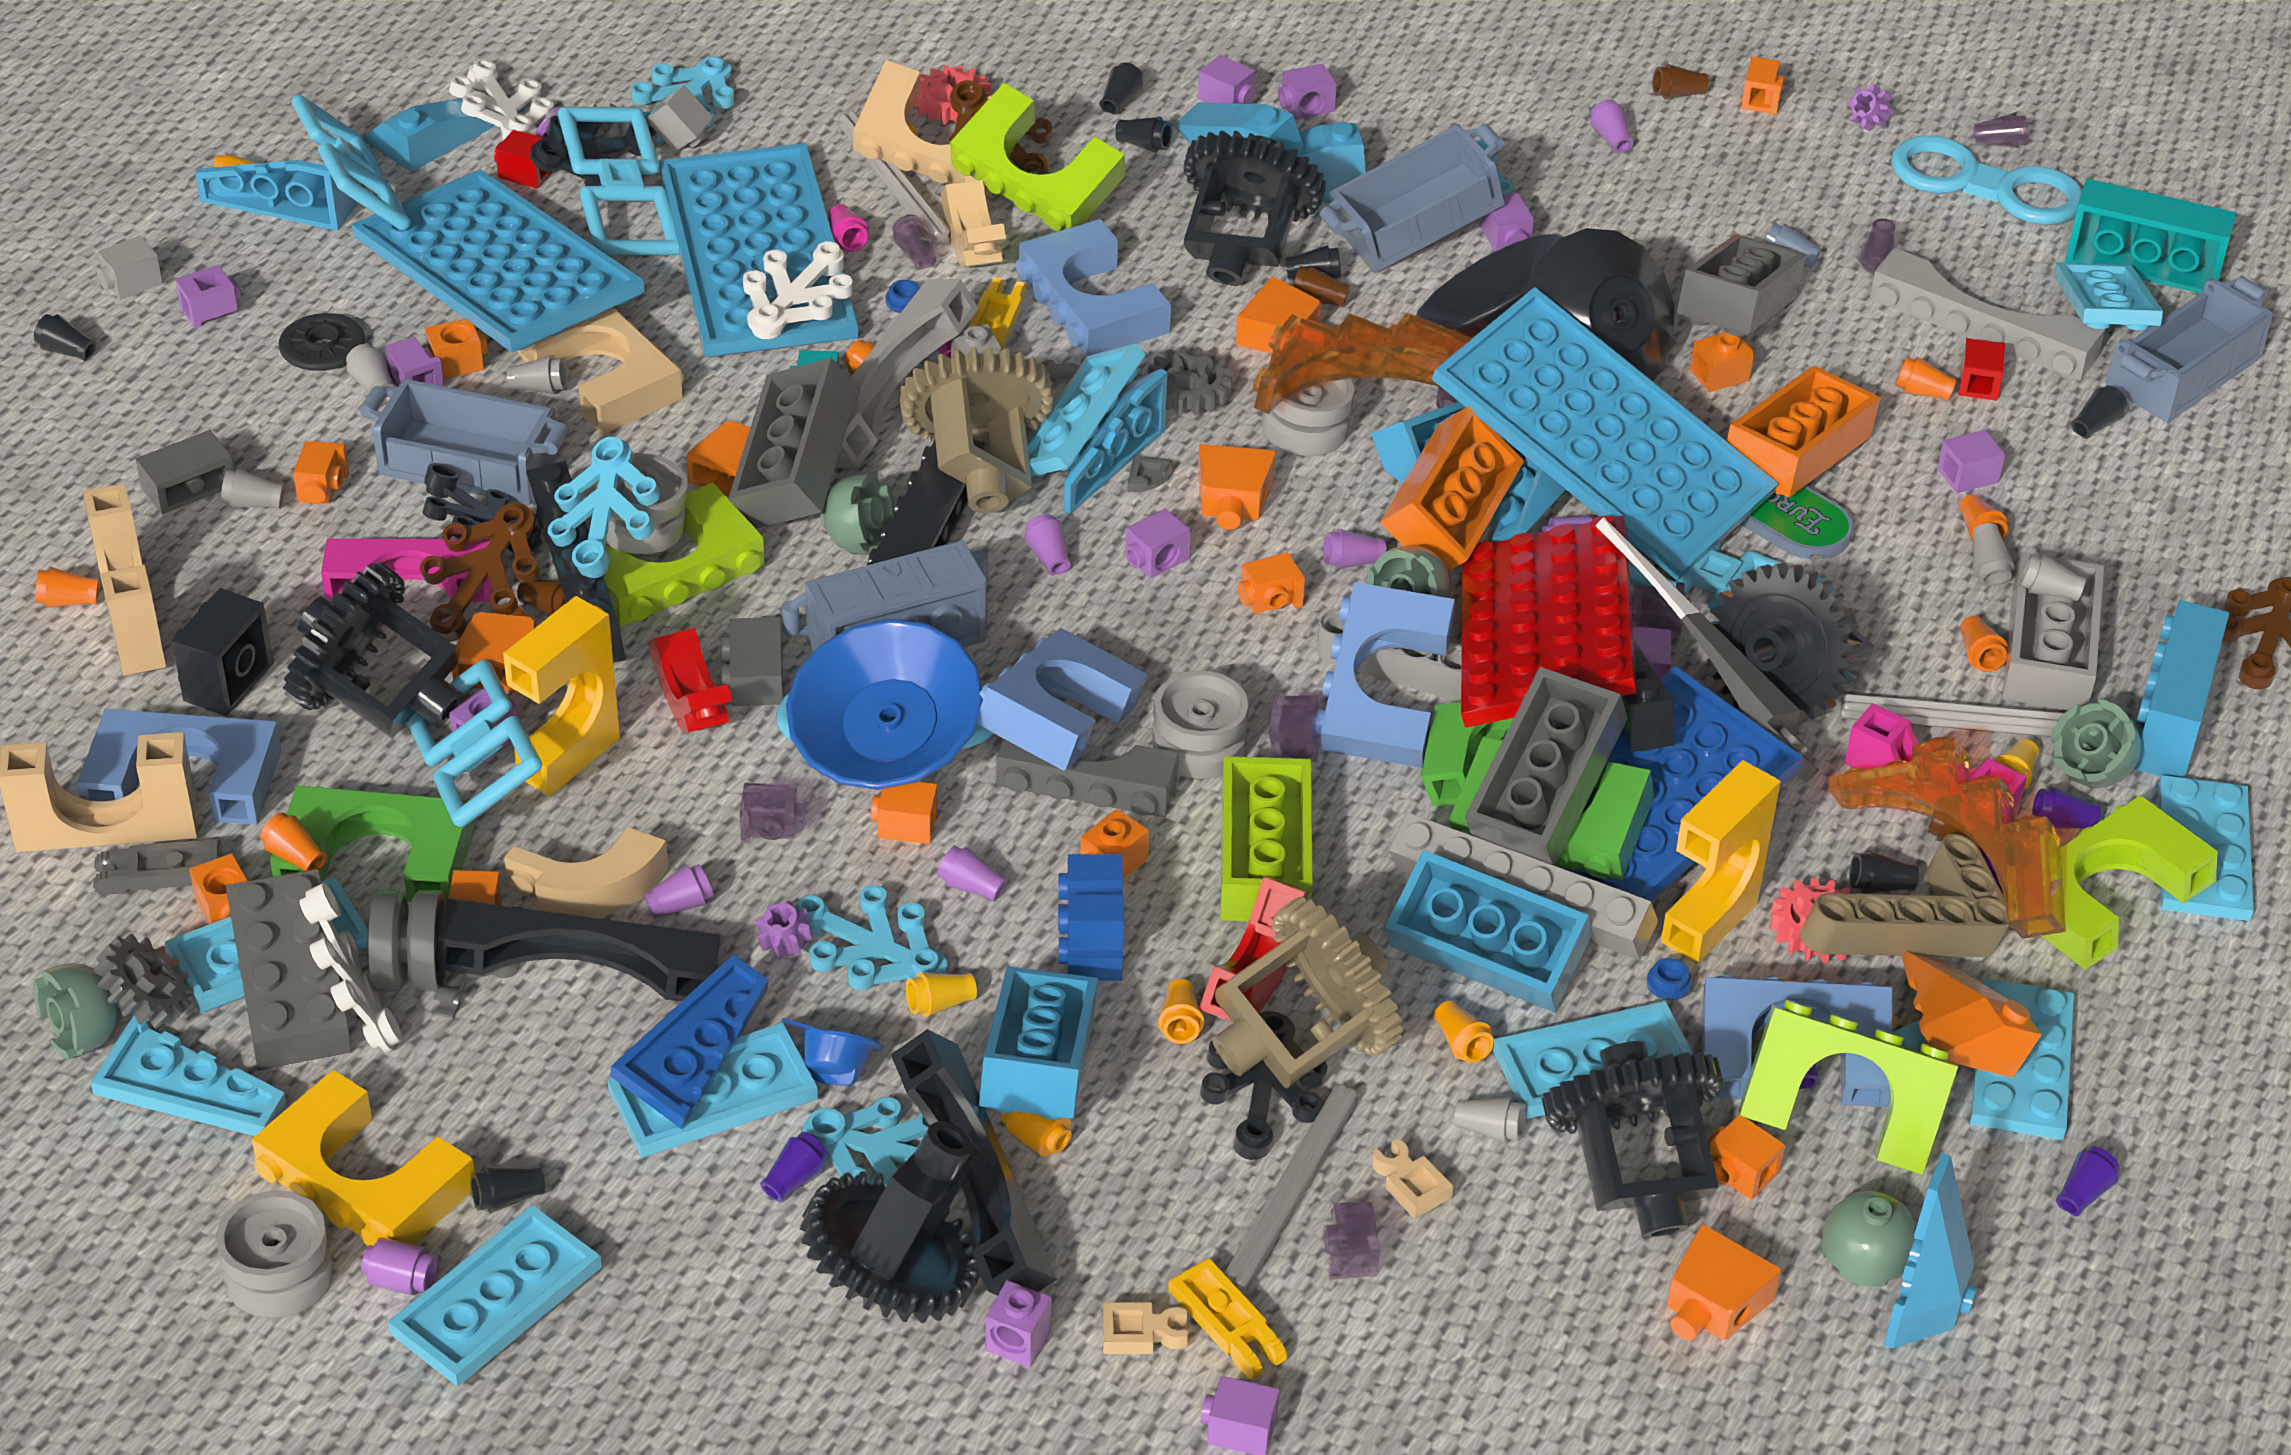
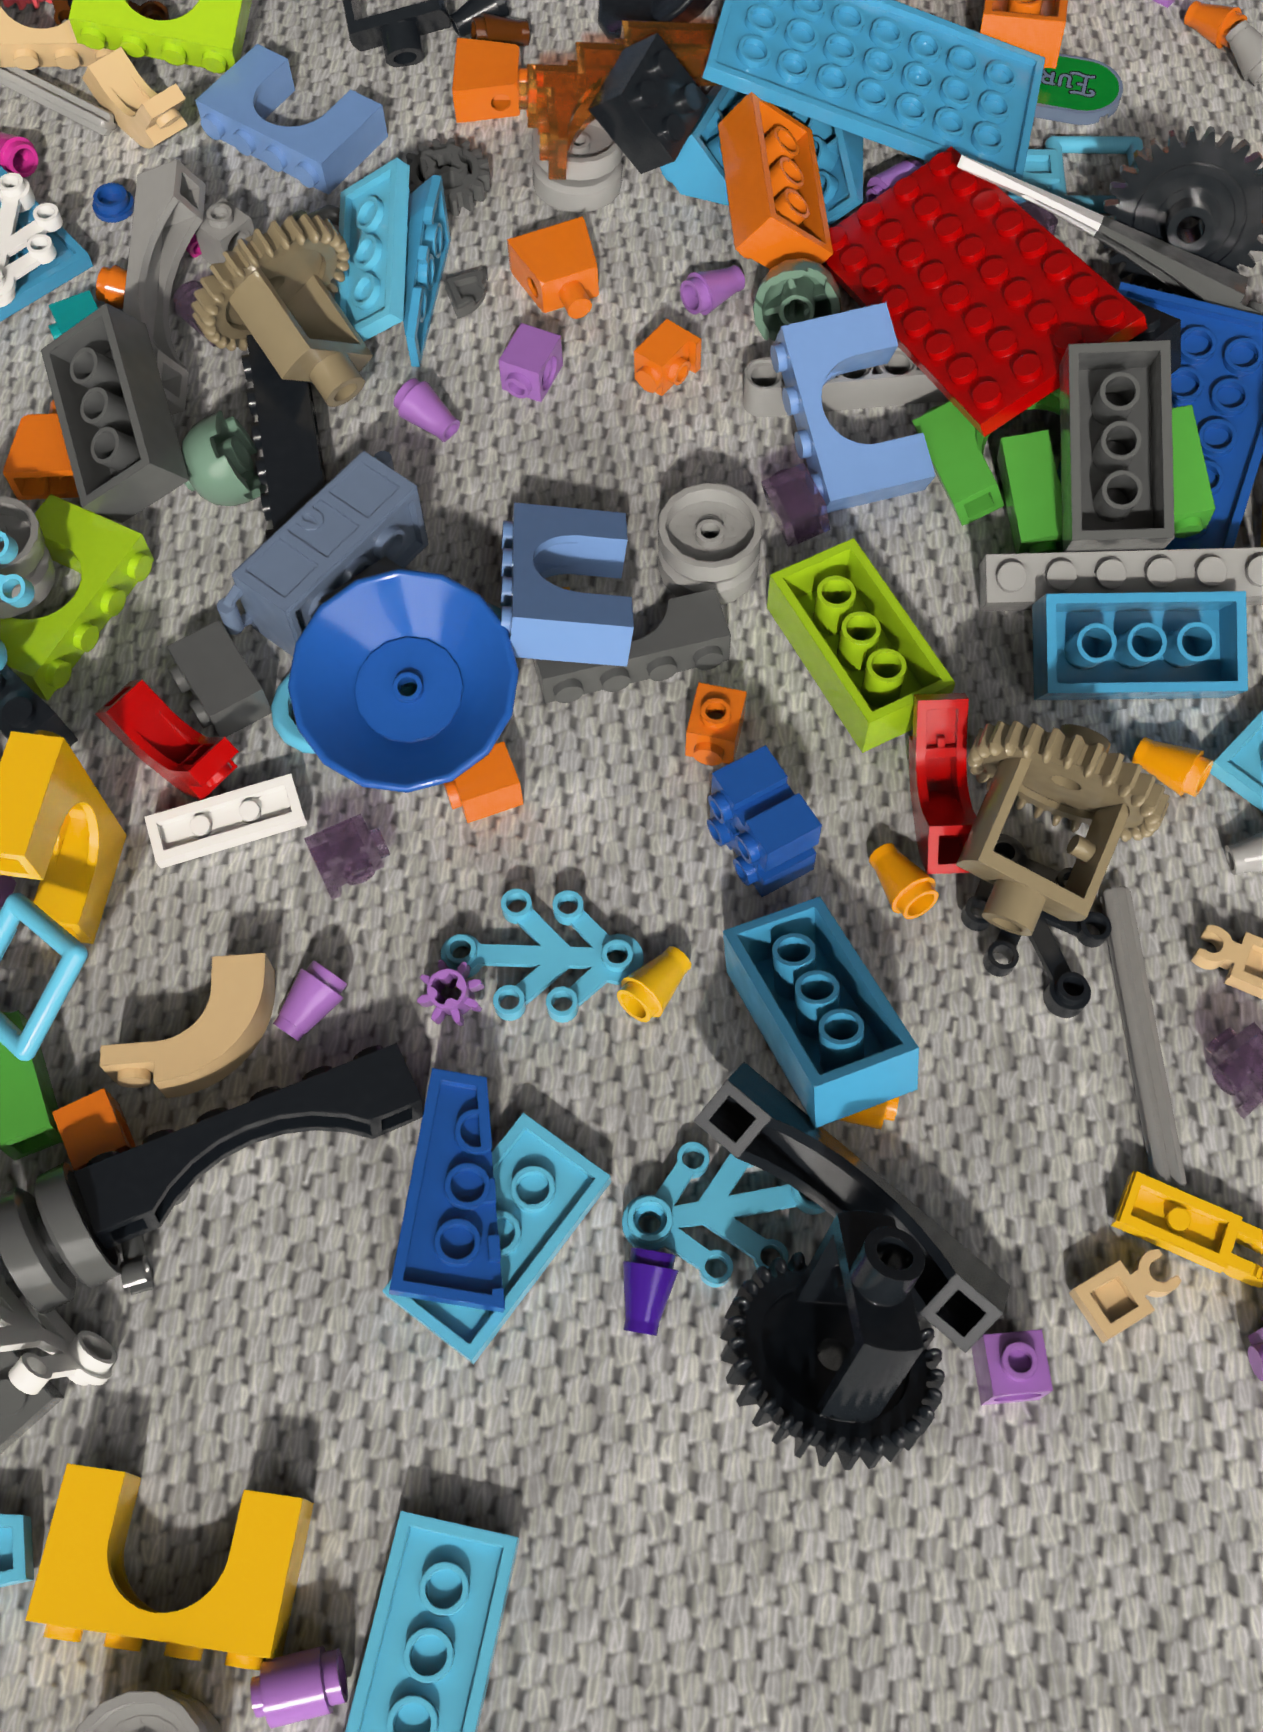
camera: 25 degrees left, 20 degrees up
black cone [470,1166,545,1214] -> none
blue piece [782,1018,884,1086] -> none
clear purple cone [892,214,937,270] -> none
medium lavender cone [937,845,1007,902] -> none
yellow hinge [968,277,1027,351] -> none
none -> white plate [144,773,307,869]
none -> black brick [588,33,709,174]

